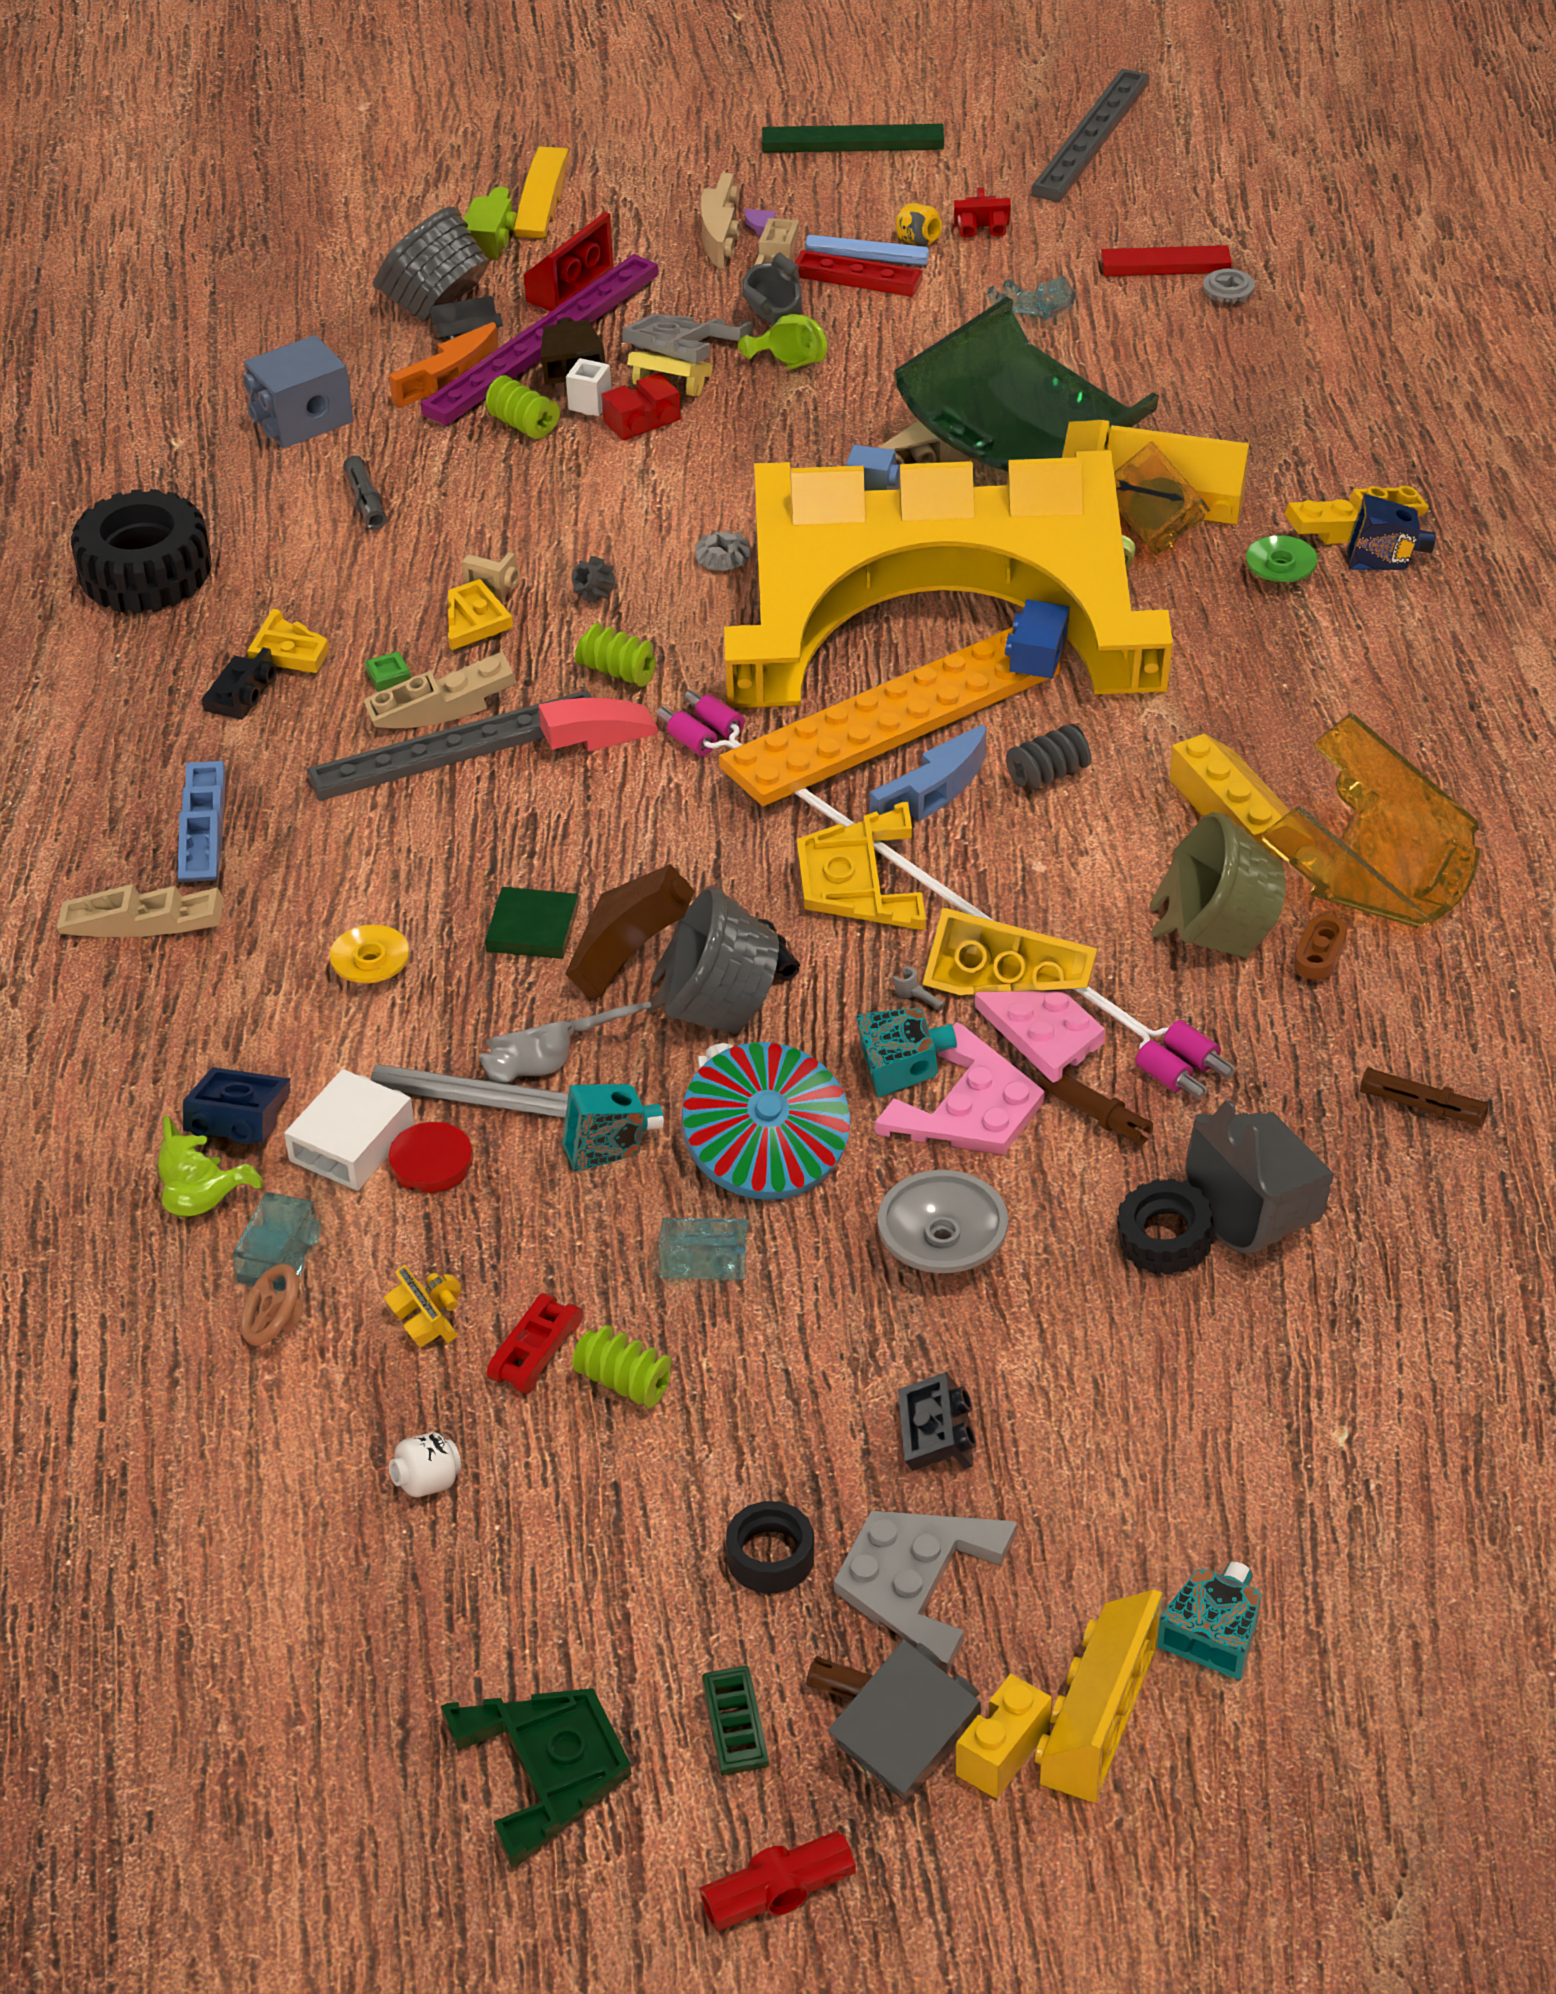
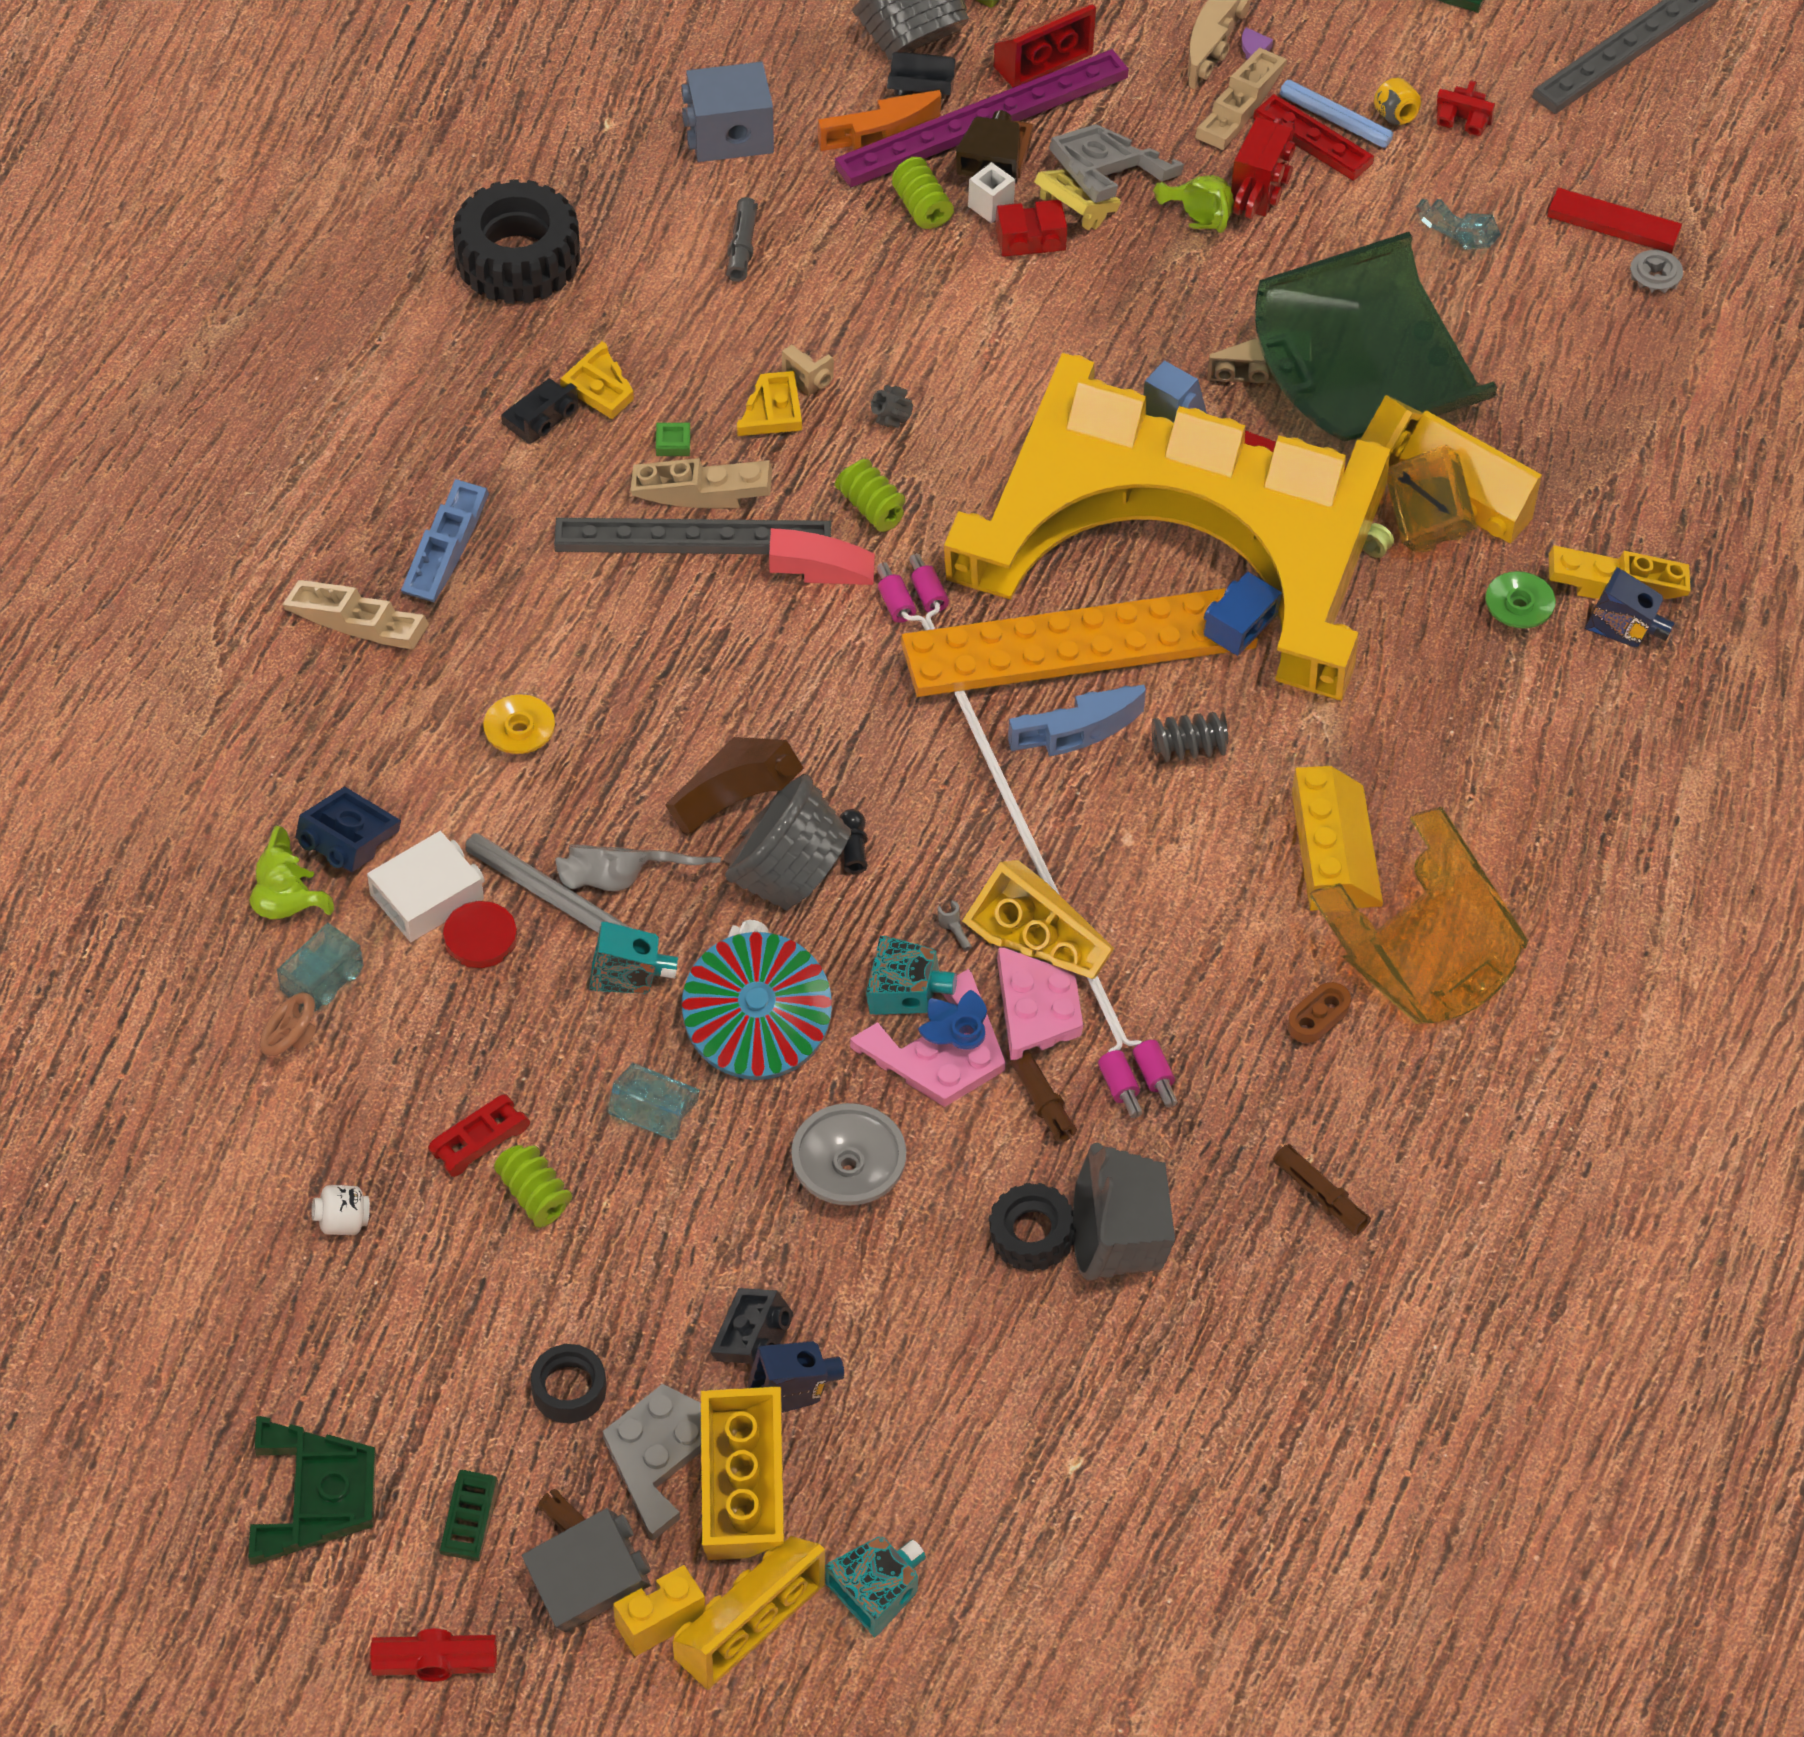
camera: 20 degrees right, 10 degrees up
yellow hips [383,1265,461,1348] -> none
dark green tile [485,887,579,959] -> none
light grey gear [695,529,751,570] -> none
dark grey piece [742,252,802,325] -> none
yellow wing [797,802,926,930] -> none
olive piece [1150,812,1286,958] -> none
none -> yellow slope [701,1387,784,1560]
none -> dark blue torso [747,1341,844,1413]
none -> blue plate [918,990,987,1050]
none -> red brick [1231,117,1296,219]

